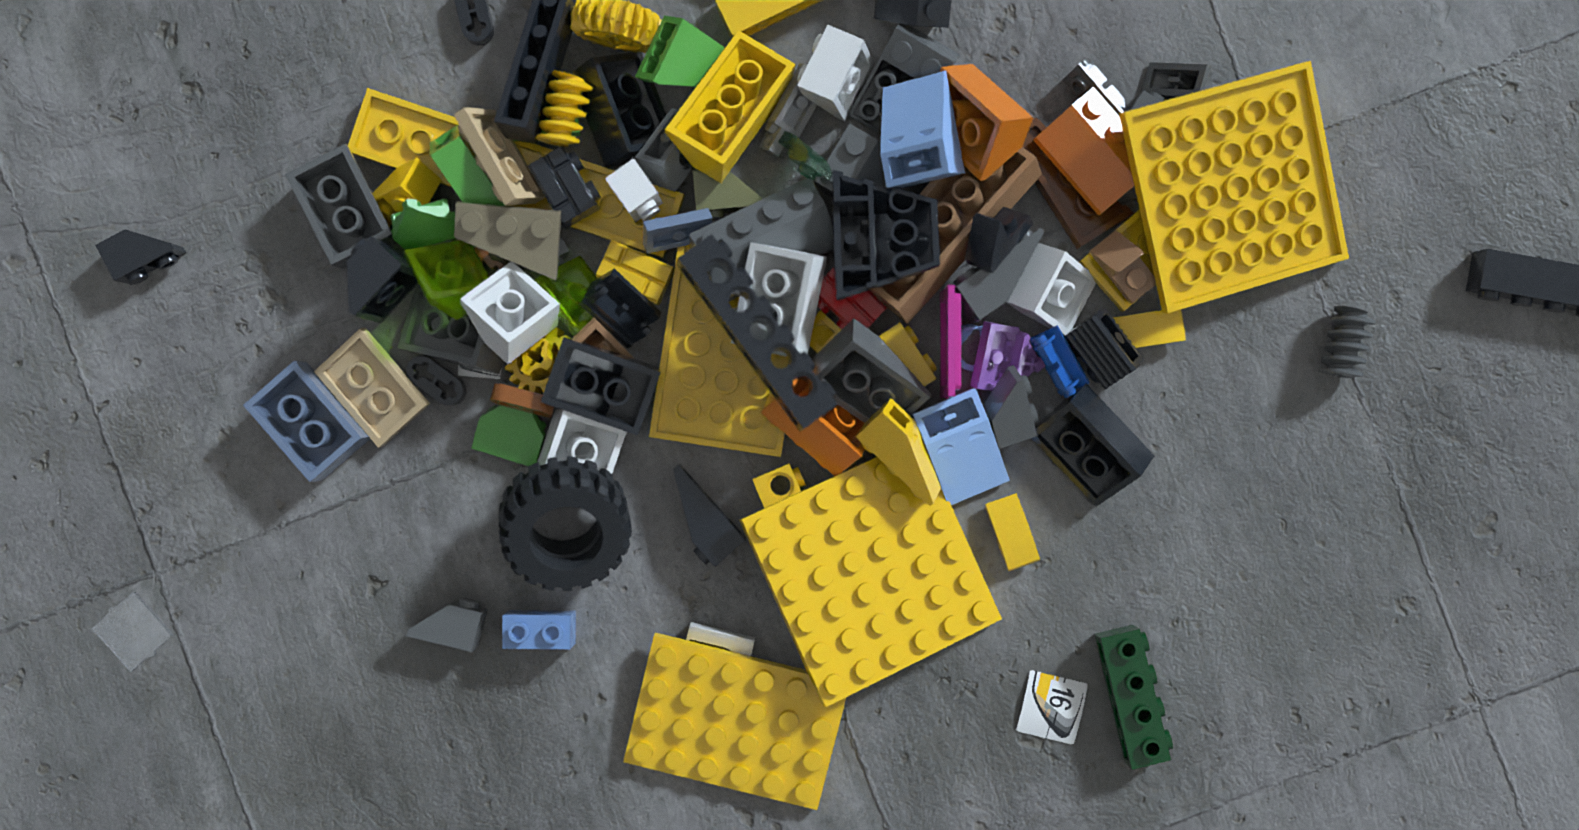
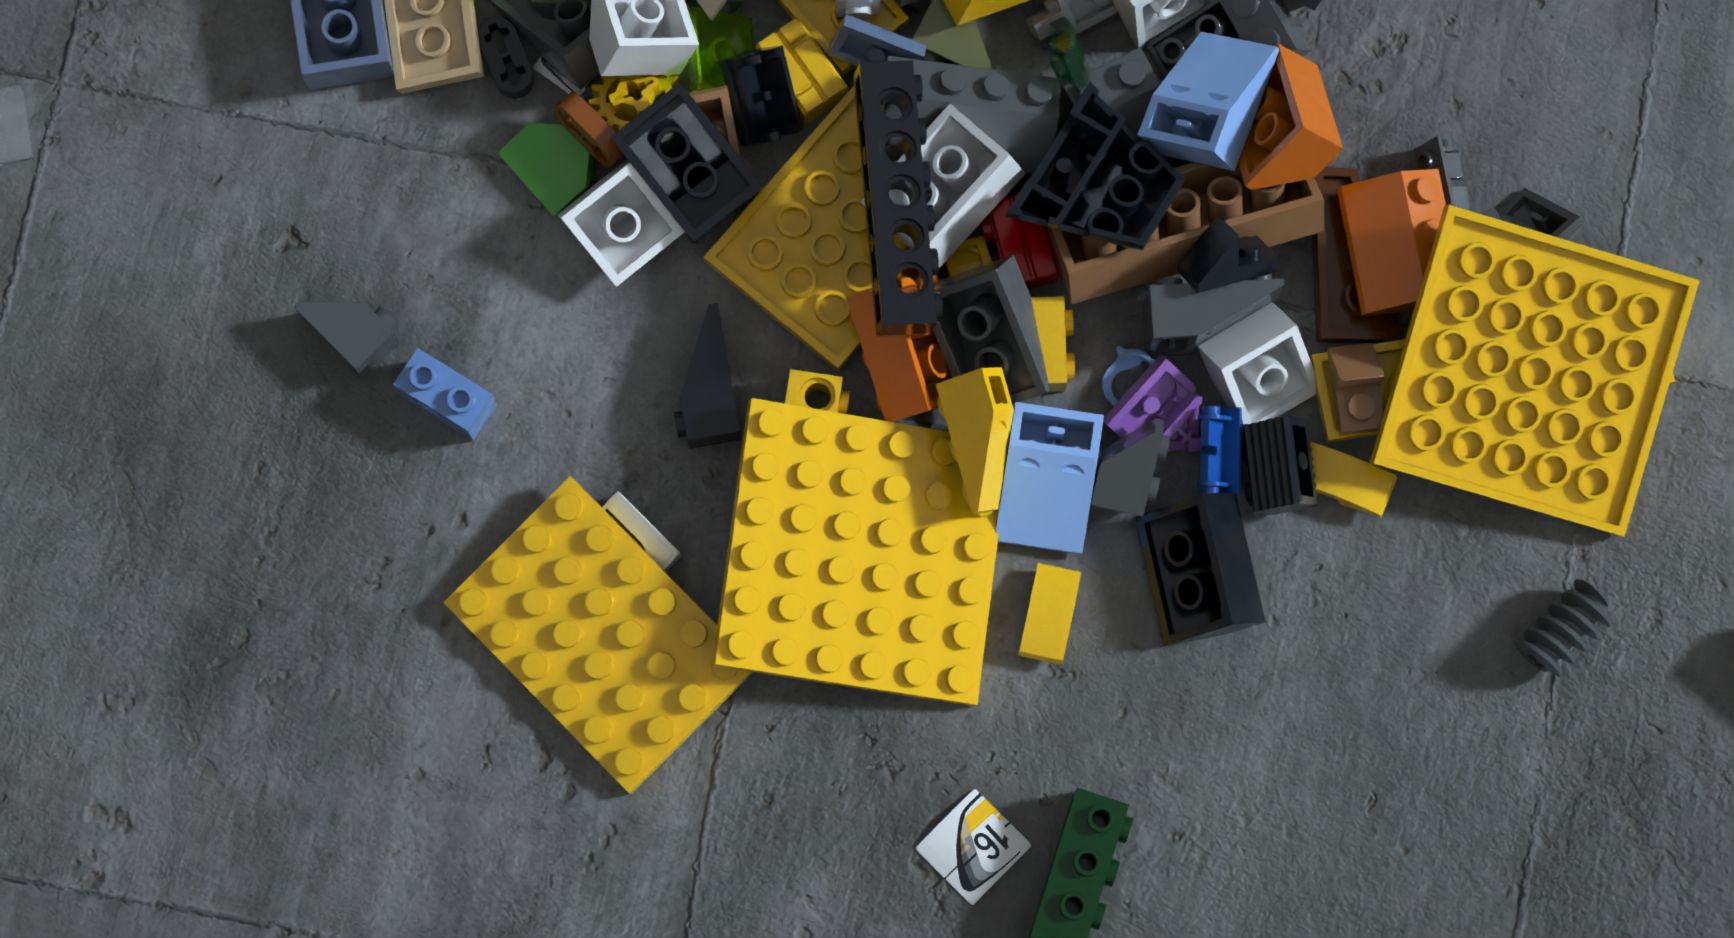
camera: 30 degrees right, 10 degrees down
black tyre [498,456,632,591] -> none
dark pink piece [940,285,961,399] -> none

